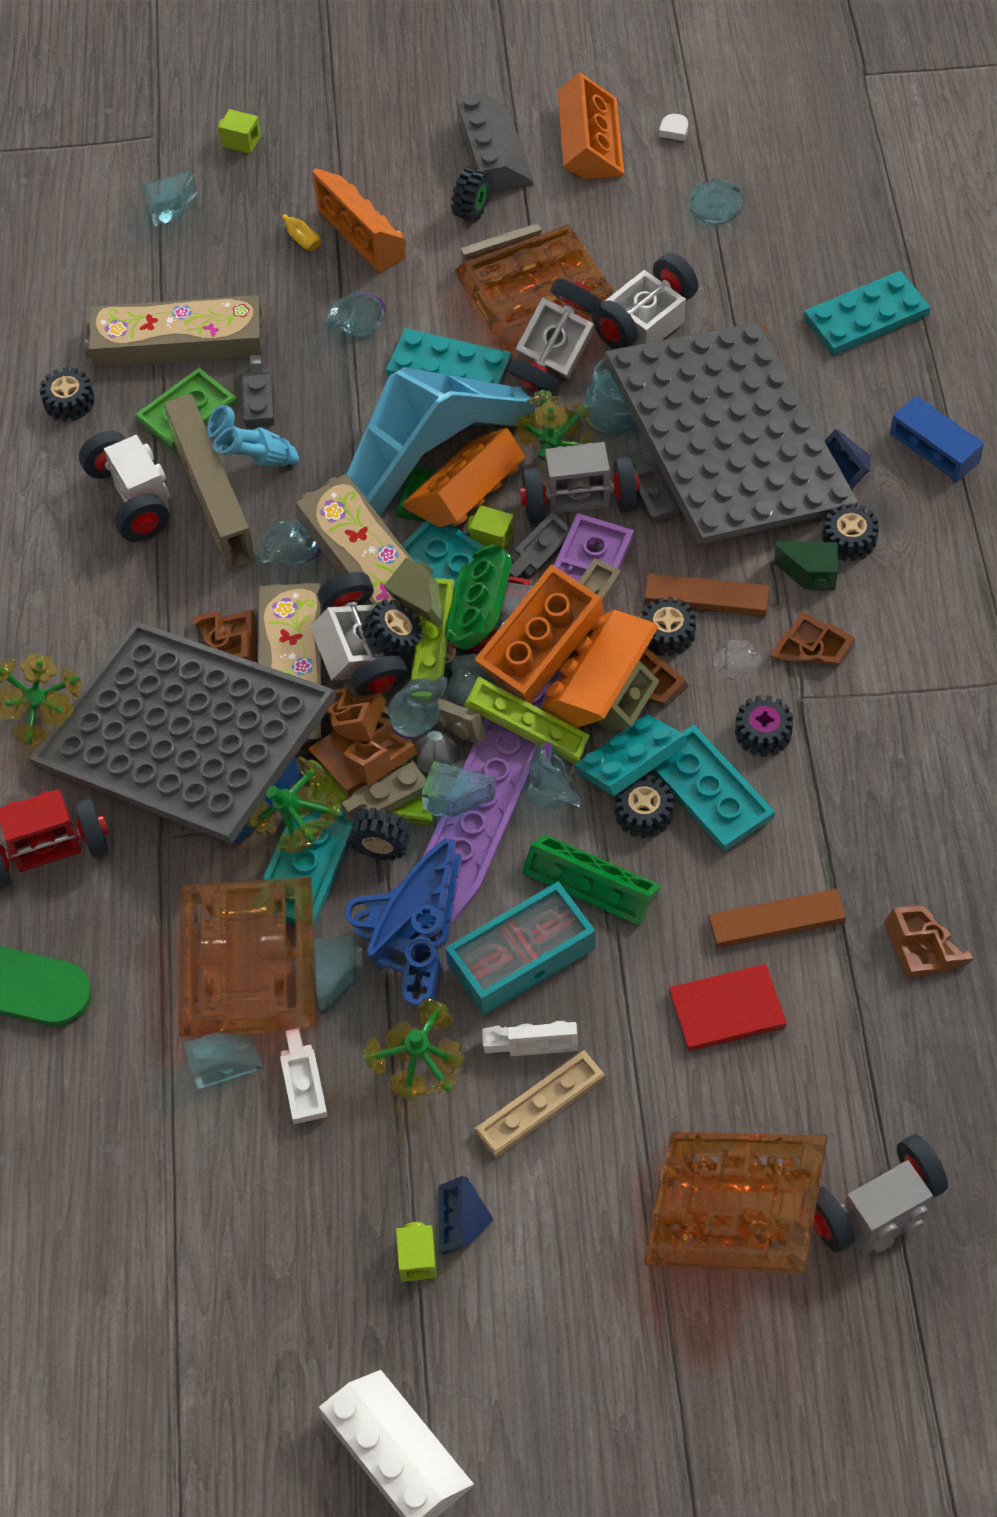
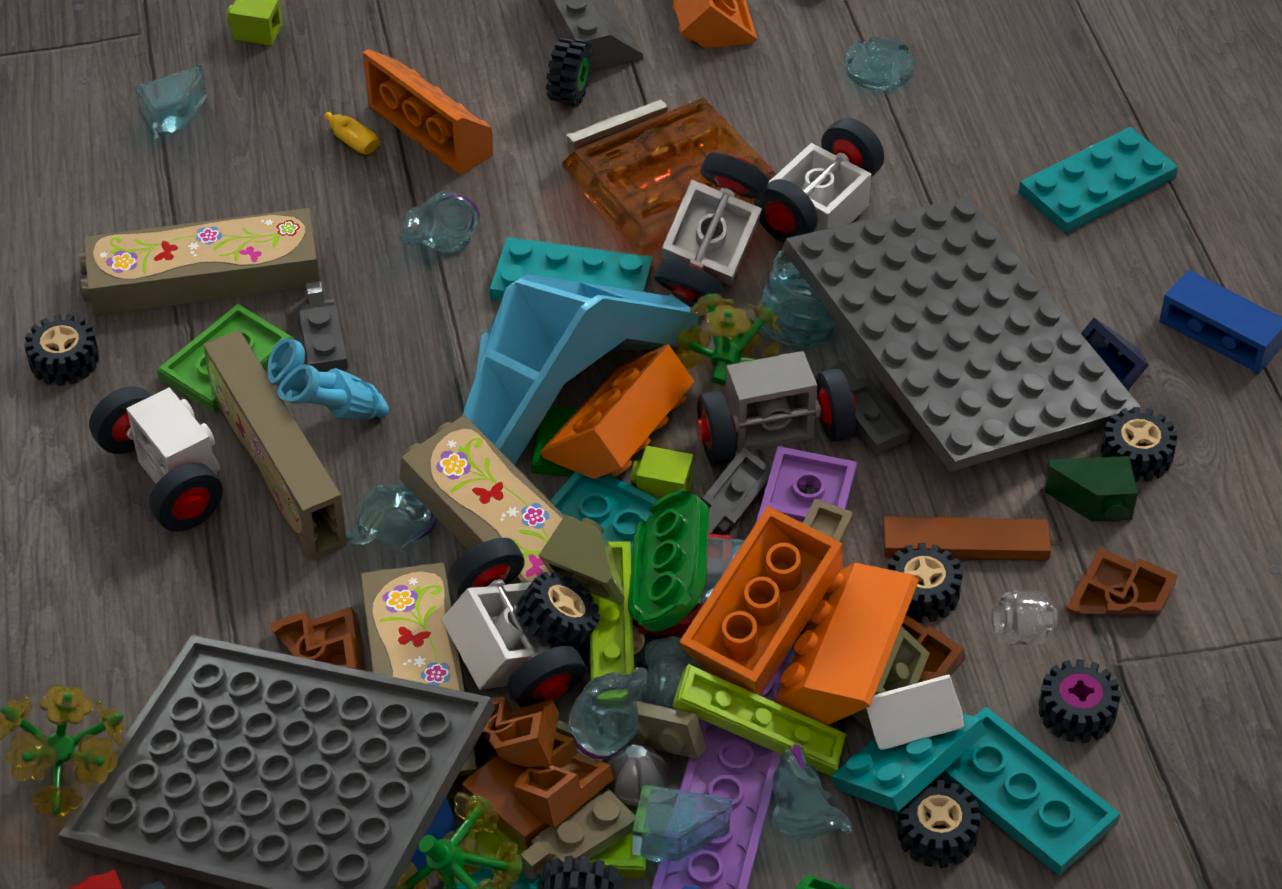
camera: 10 degrees left, 10 degrees down
none -> white slope [867,674,964,750]

